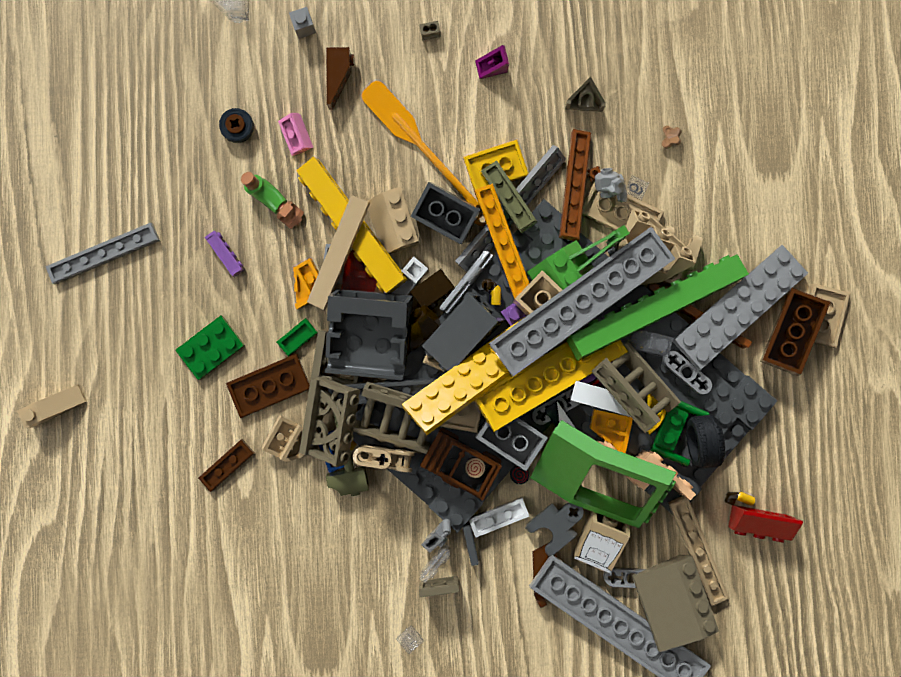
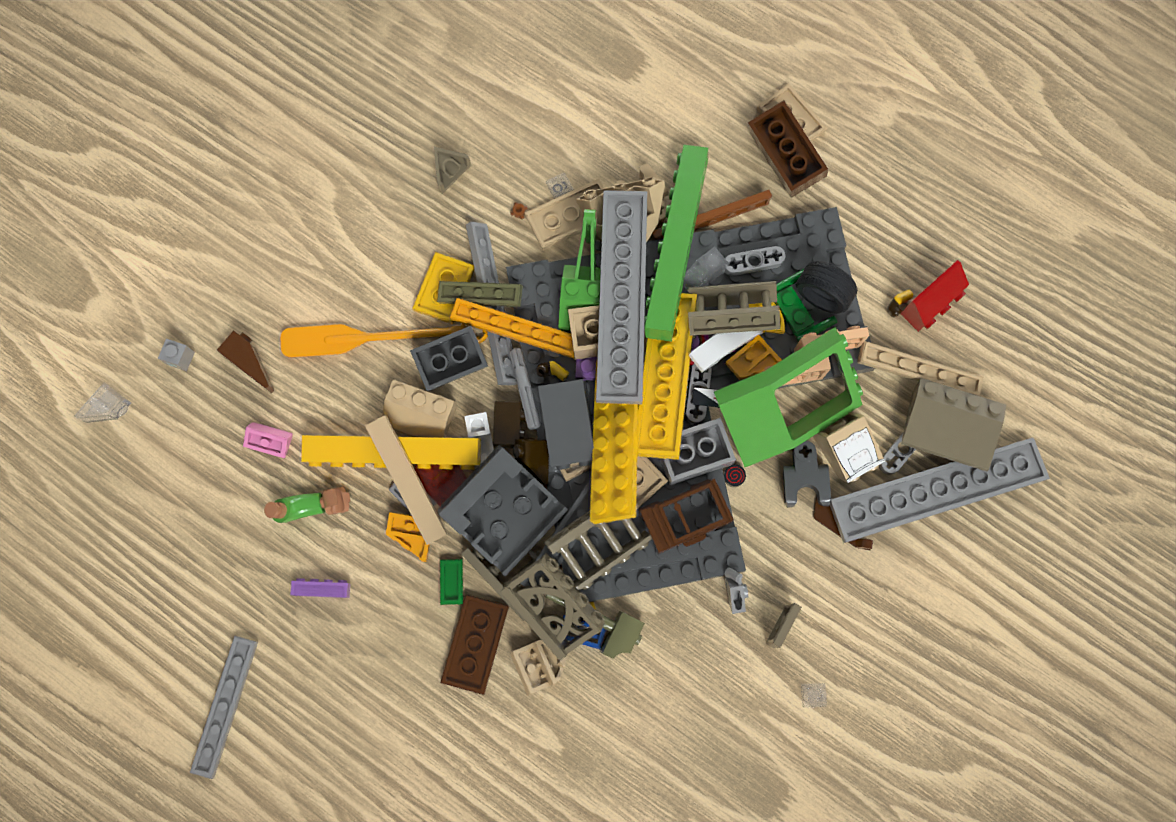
camera: 55 degrees left, 10 degrees down
green plate [175,315,245,380] -> none
reddish brown tile [198,439,255,492] -> none
black wheel [219,108,254,143] -> none
tan piece [353,445,415,472] -> none
dark tan piece [419,21,441,41] -> none
clear plate [419,544,451,583] -> none
dark grey tile [463,523,479,566] -> none
tan tile [465,457,485,478] -> none
white plate [469,497,529,537] -> none
magenta slope [475,45,509,79] -> none
dark orange tile [559,129,591,242] -> none
light grey head [595,168,627,202] -> none
medium nougat piece [662,125,682,149] -> none
light grey plate [672,245,808,371] -> none

